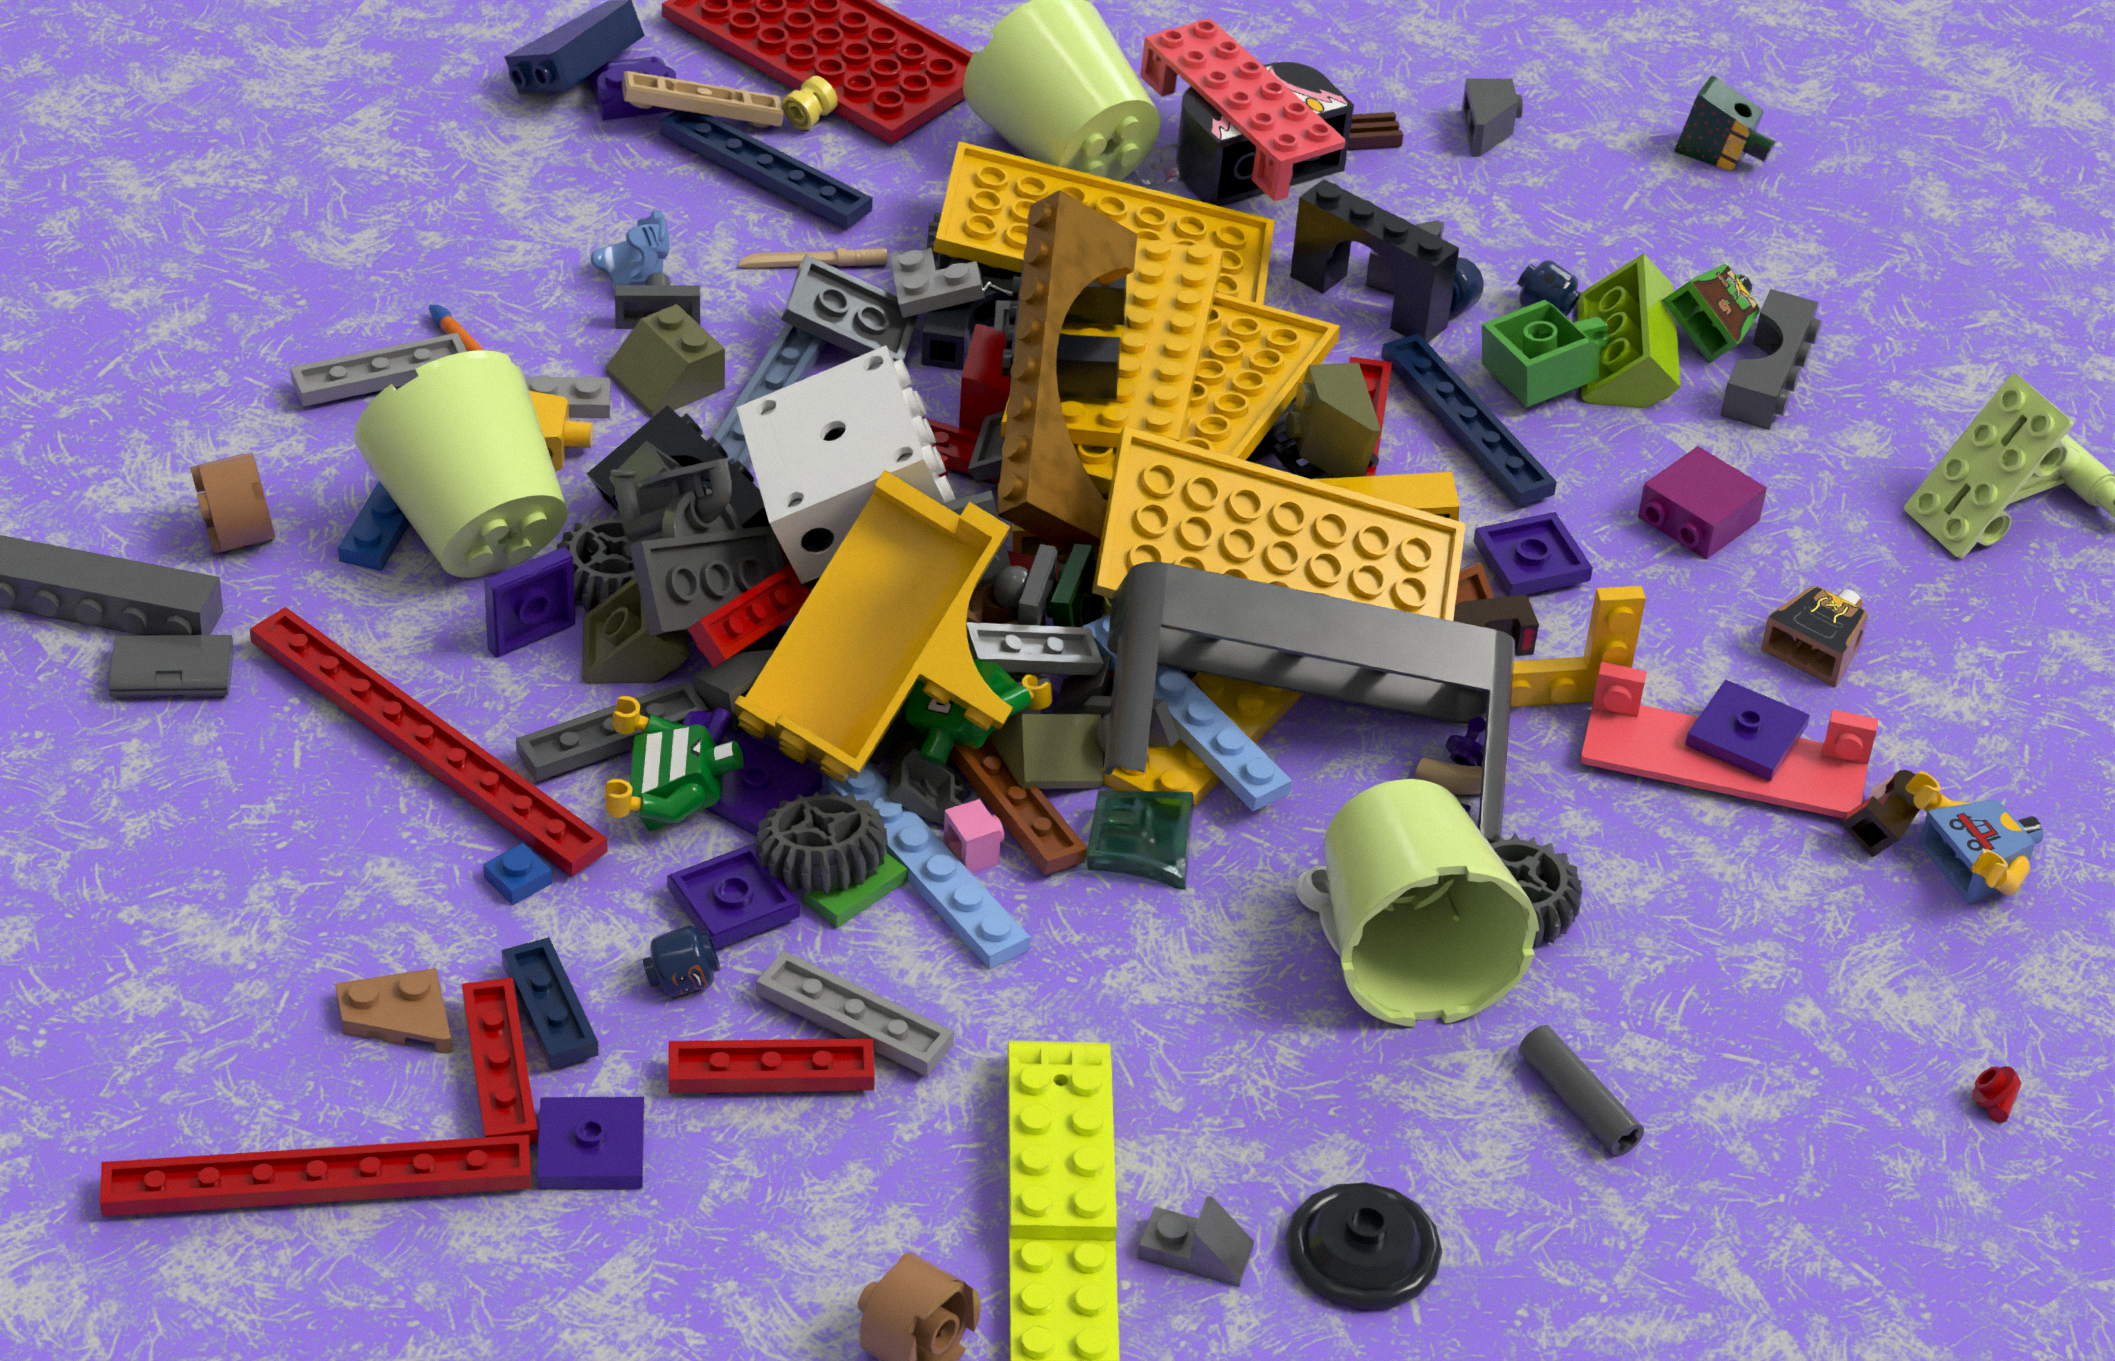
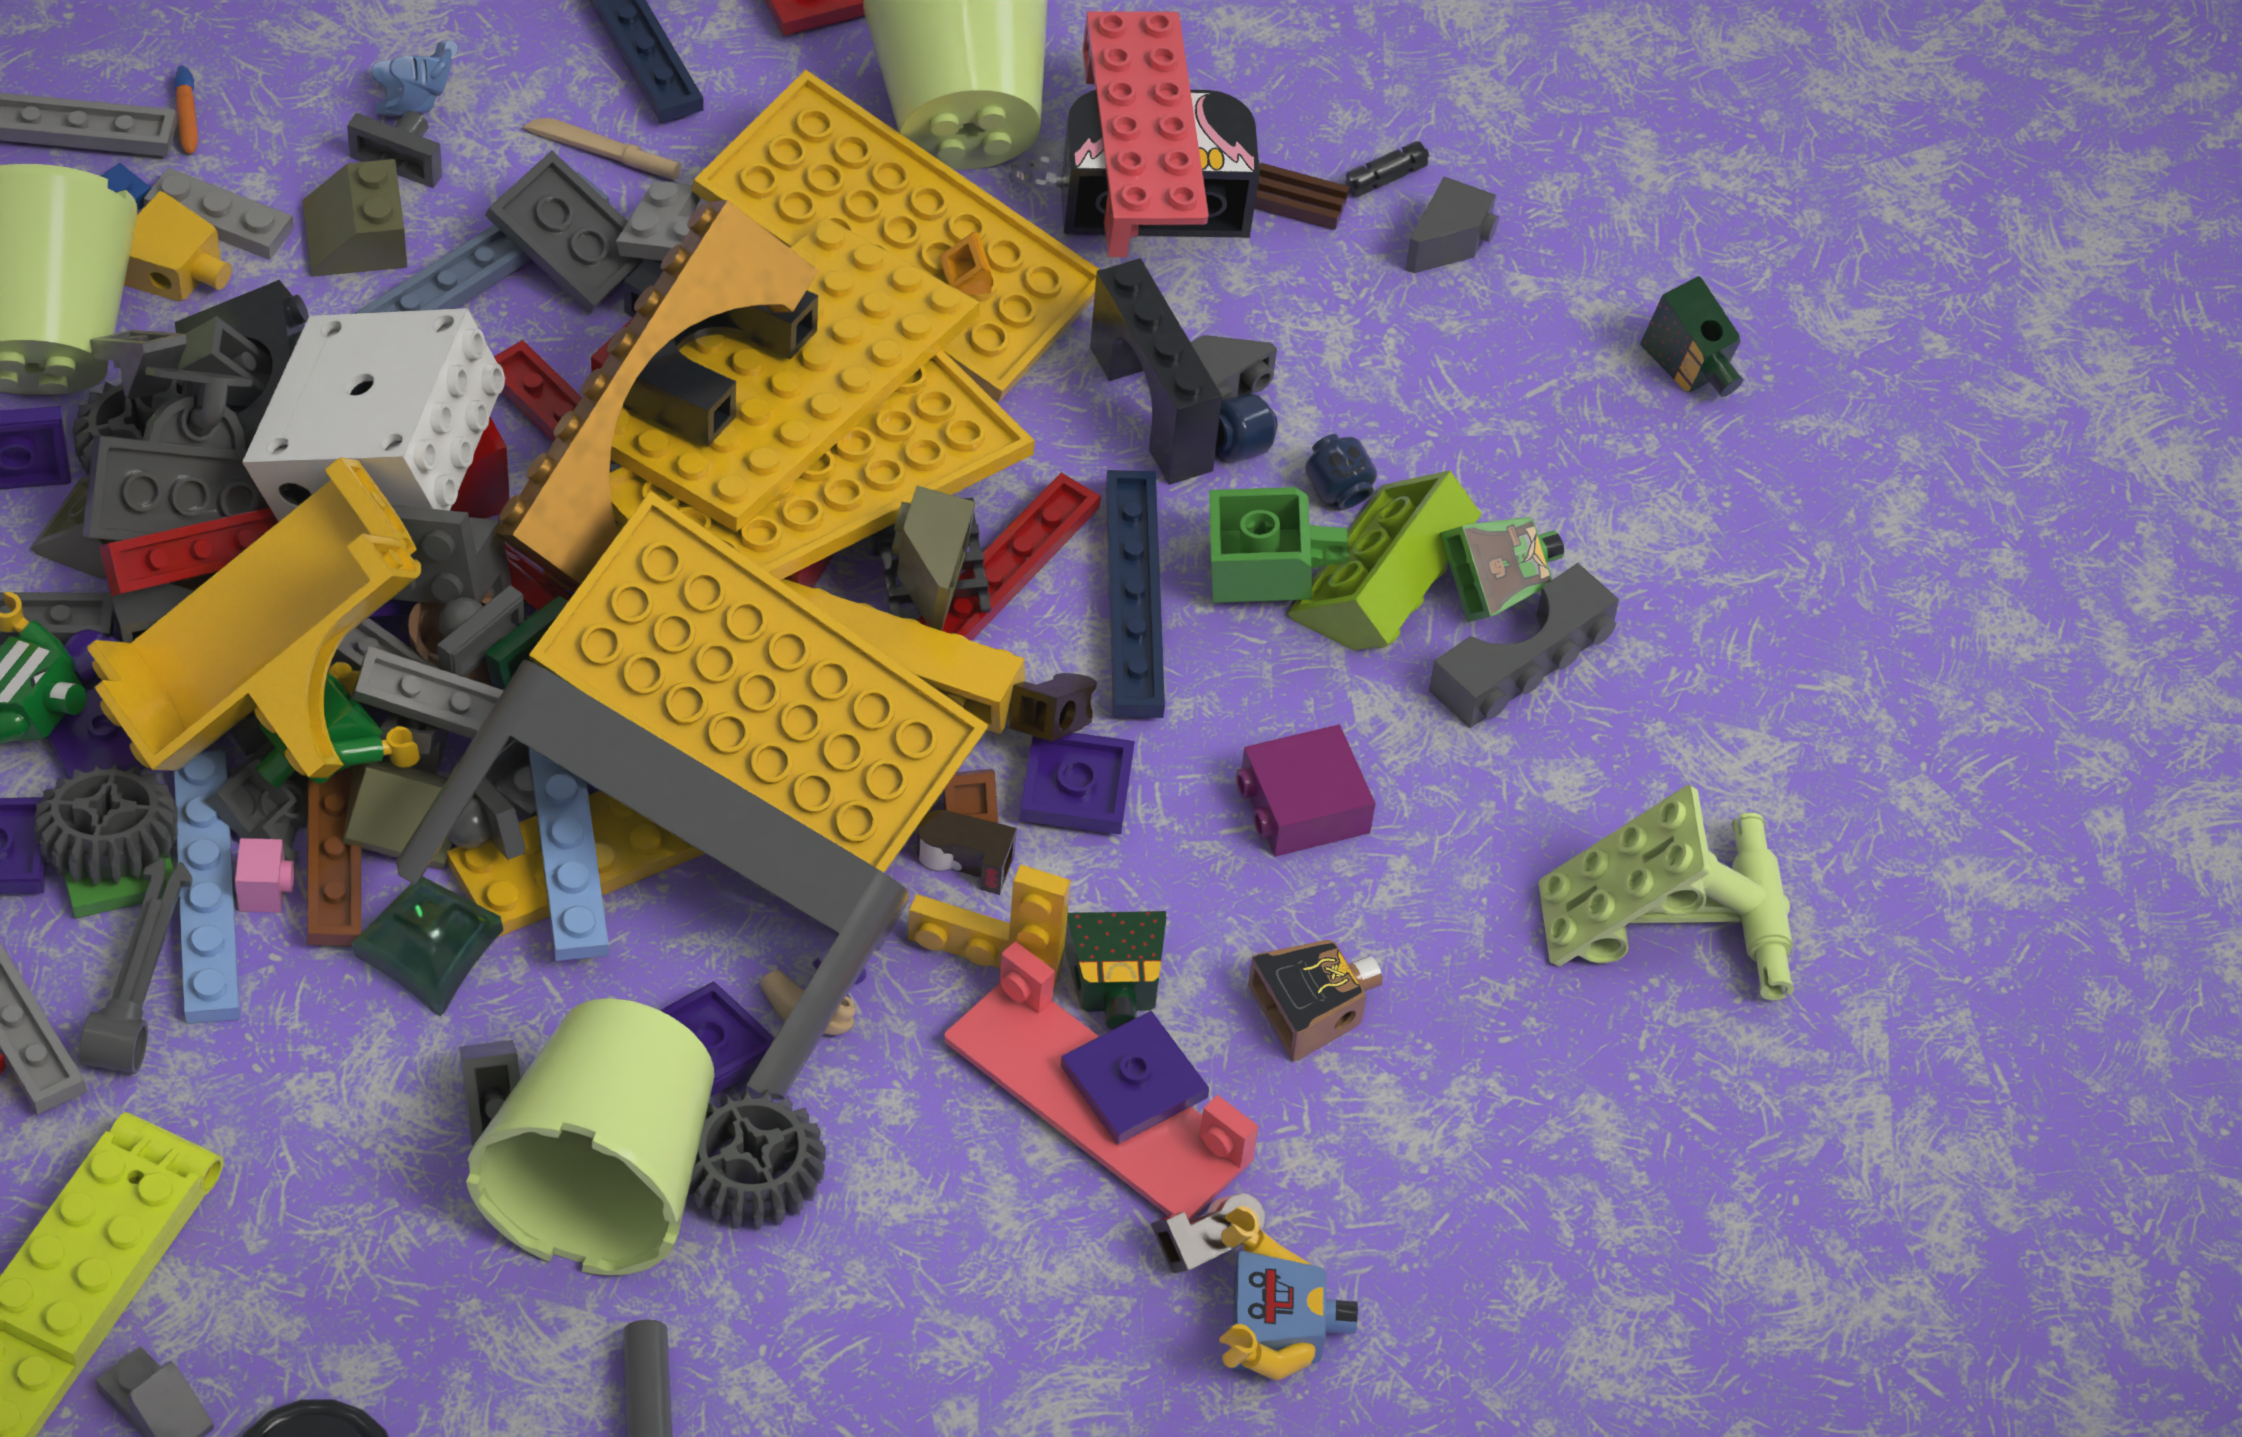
camera: 25 degrees right, 10 degrees up
none -> dark grey piece [79,858,193,1074]
none -> flat silver slope [90,330,187,400]
none -> dark grey slope [459,1040,520,1148]
none -> light orange slope [939,231,991,295]
none -> dark brown leg [1009,673,1097,742]
none -> dark green torso [1064,911,1167,1030]
none -> black axle [1345,141,1429,197]

